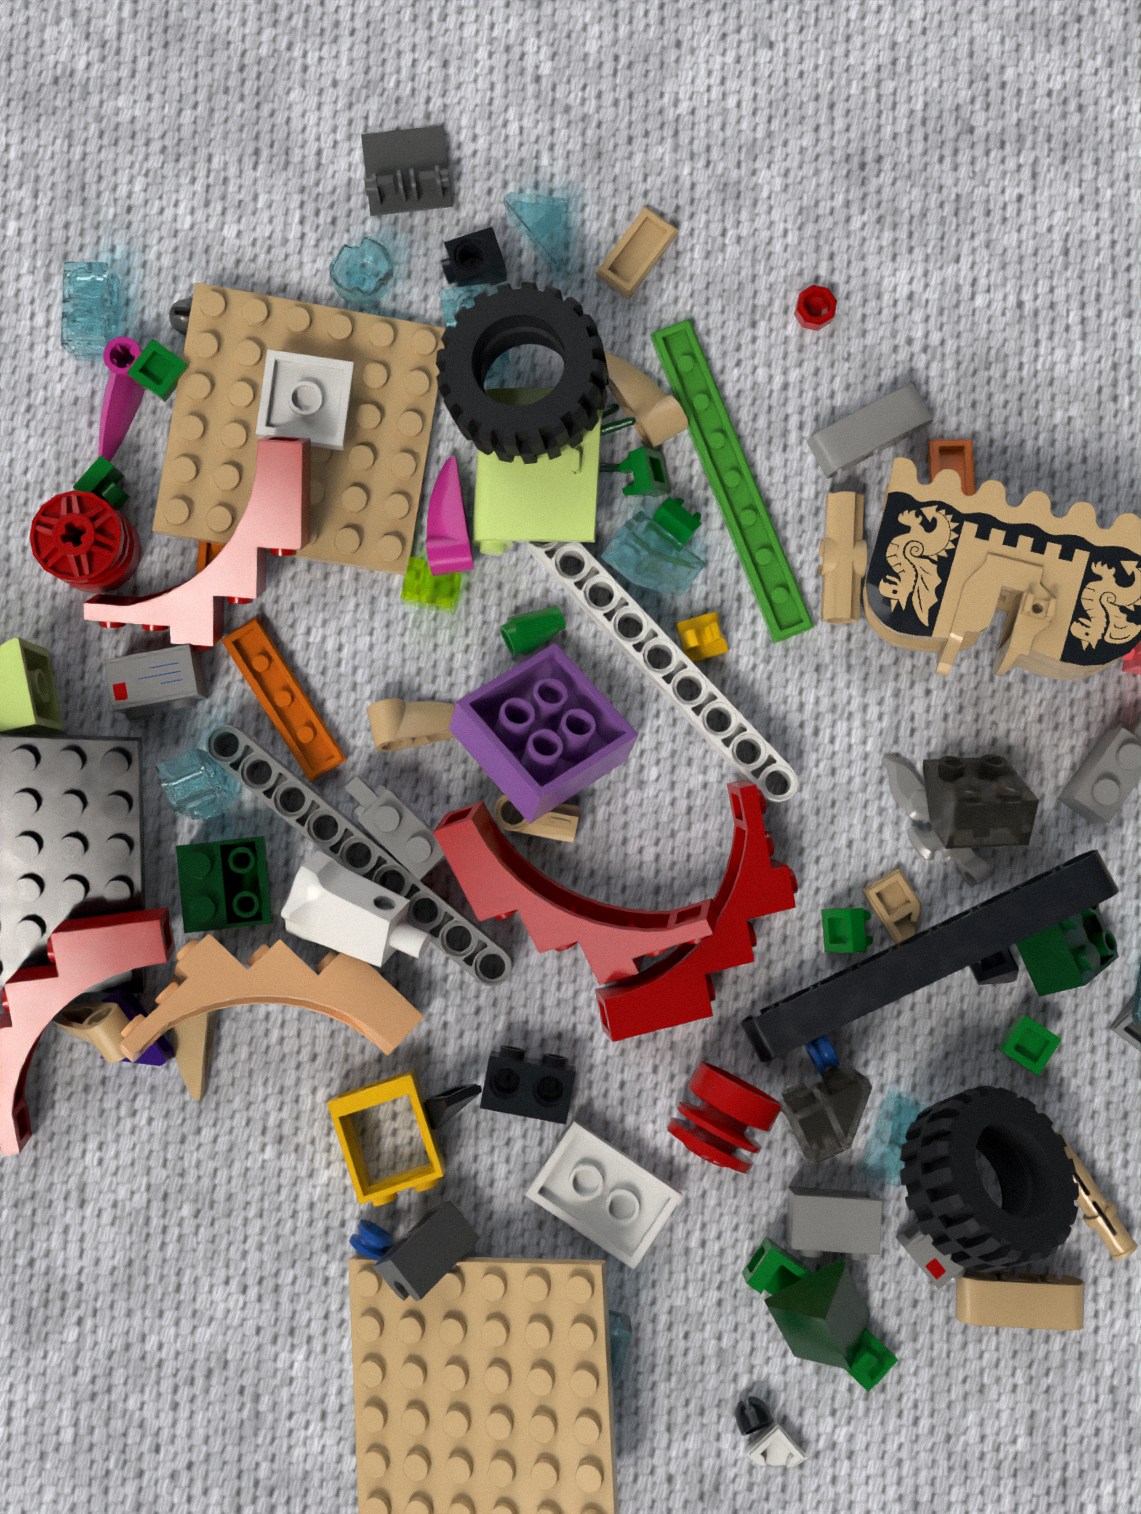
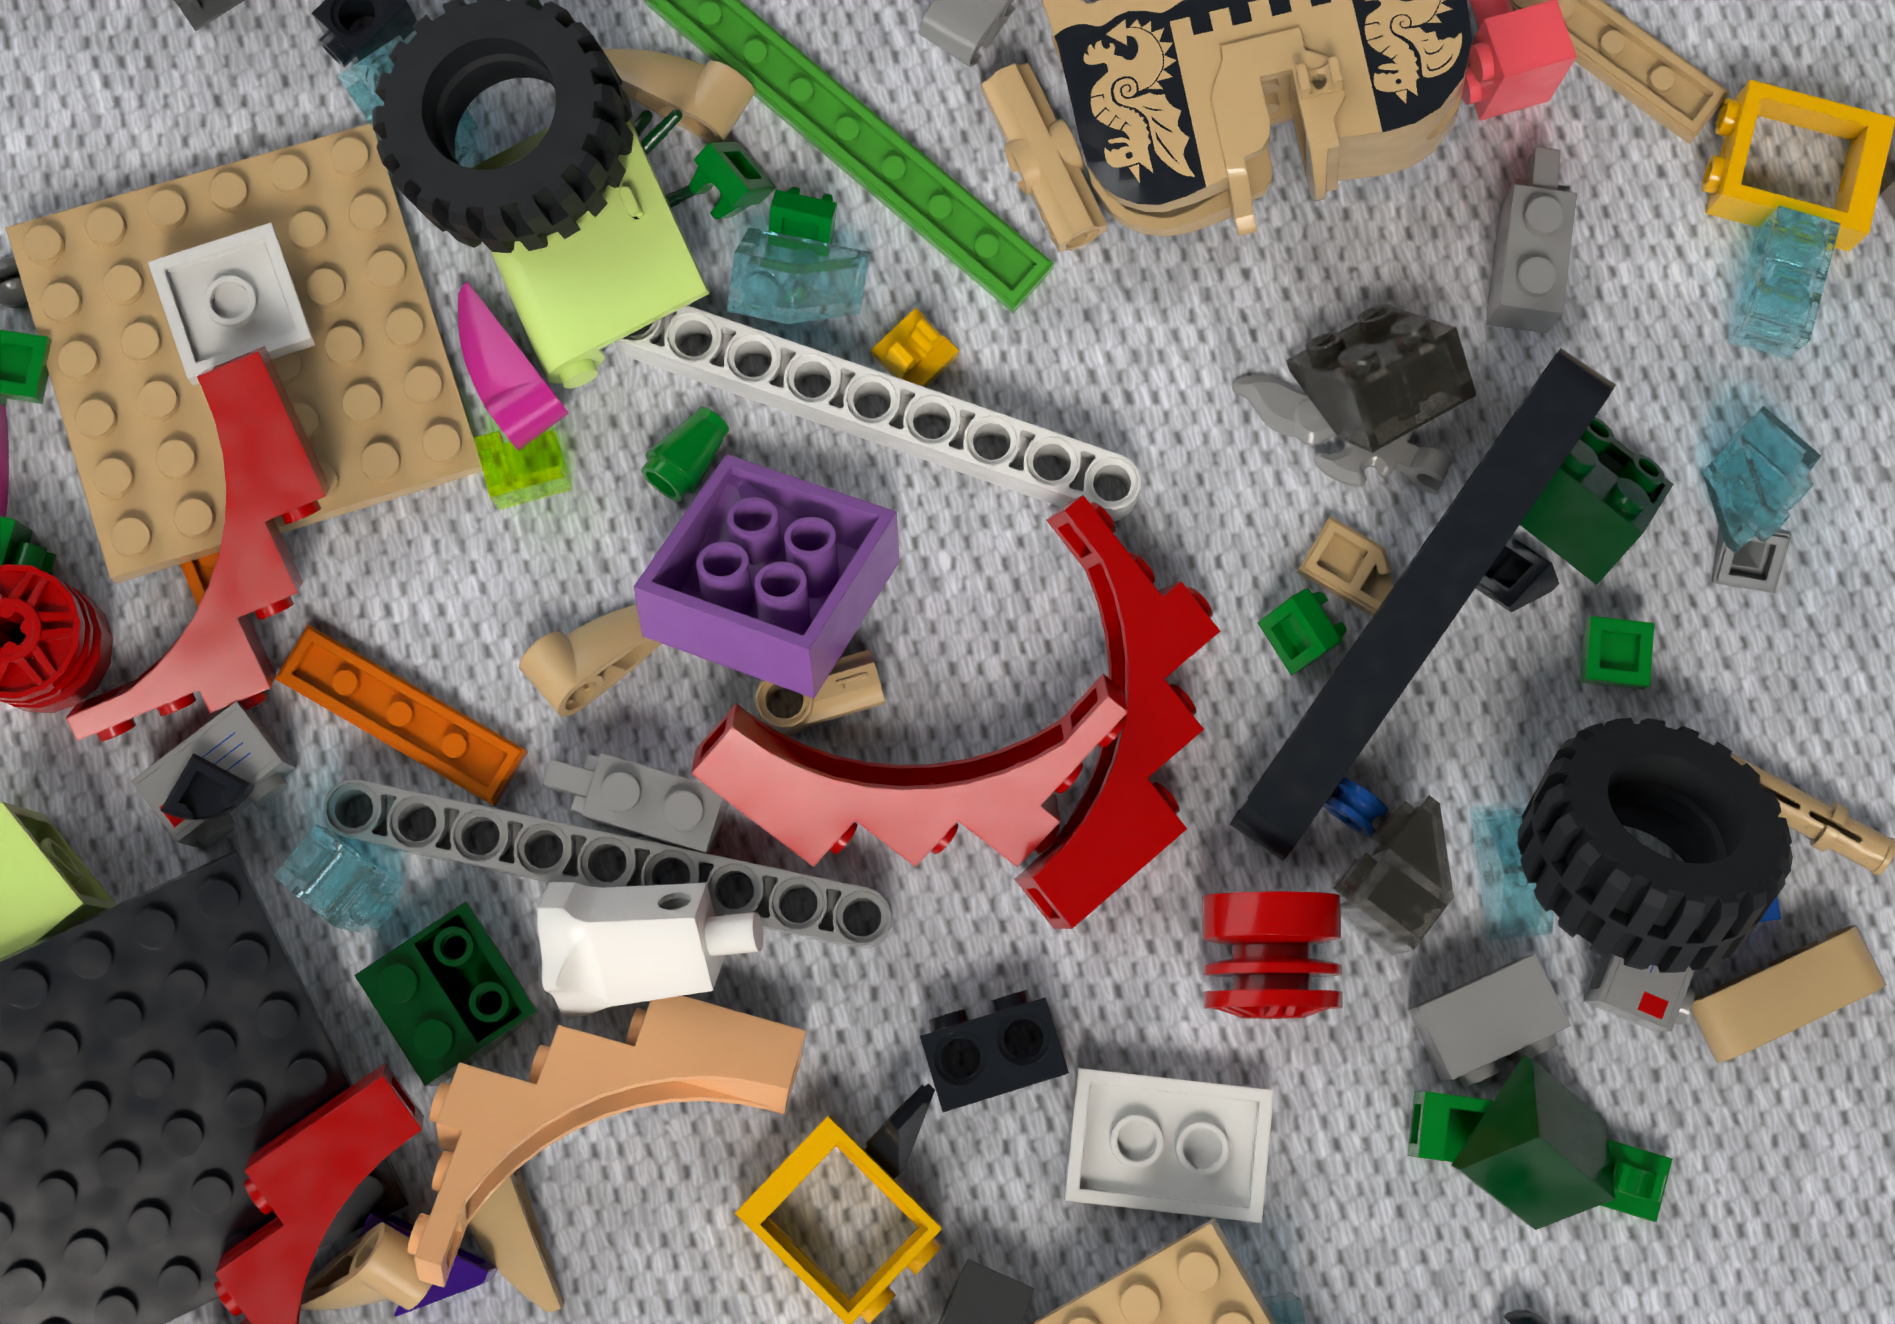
camera: 25 degrees left, 5 degrees down
clear light blue hair [330,236,394,304] -> none
none -> black tile [160,753,256,821]

